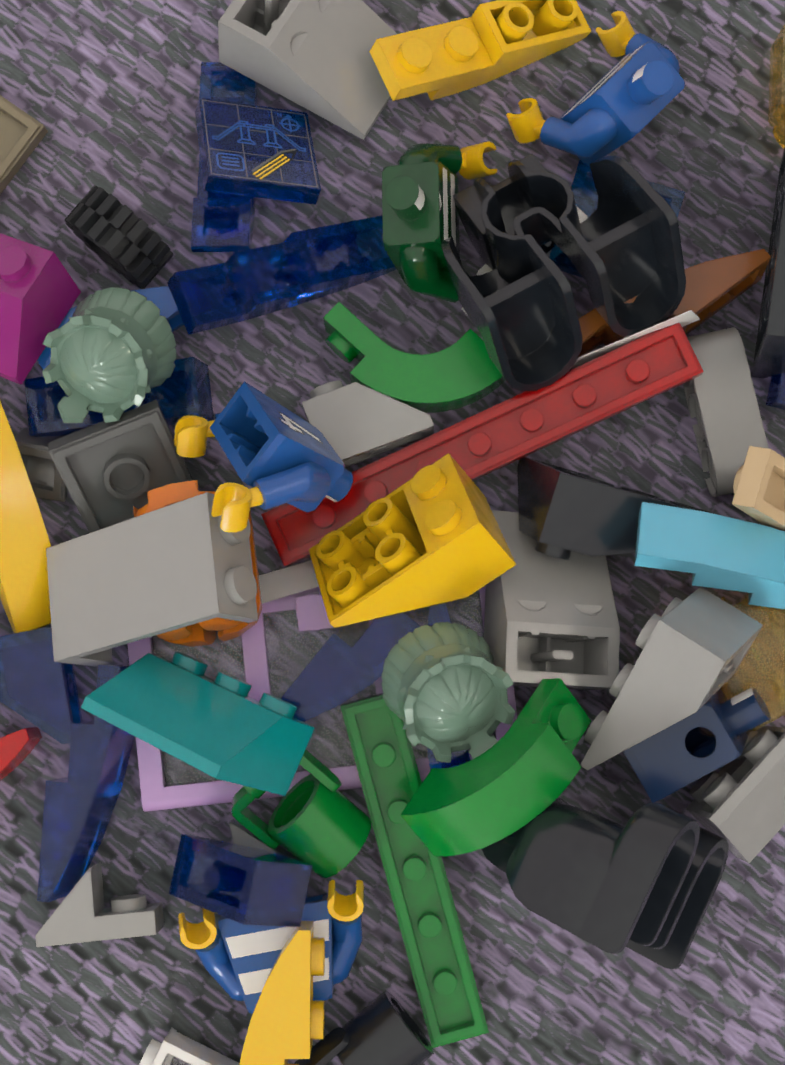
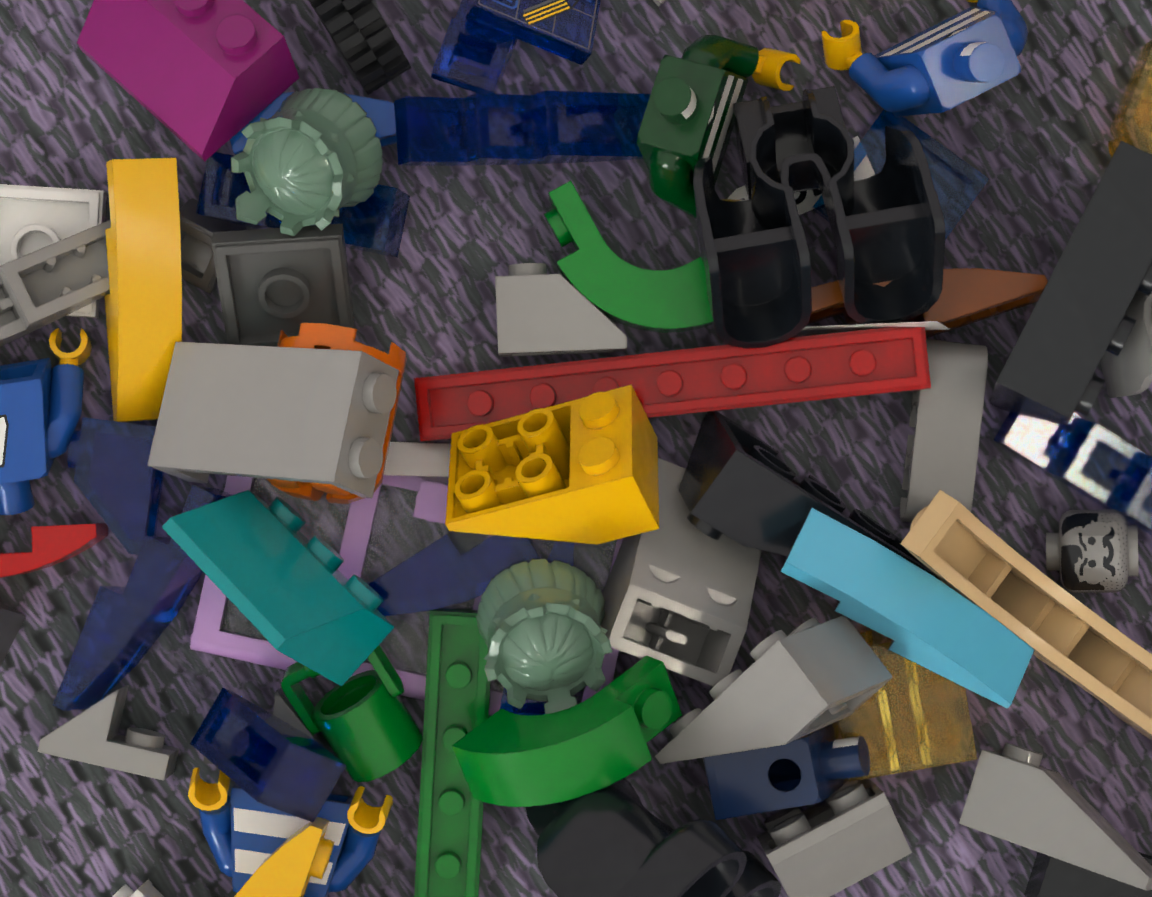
camera: 20 degrees right, 5 degrees up
blue torso [174,381,353,532] -> none

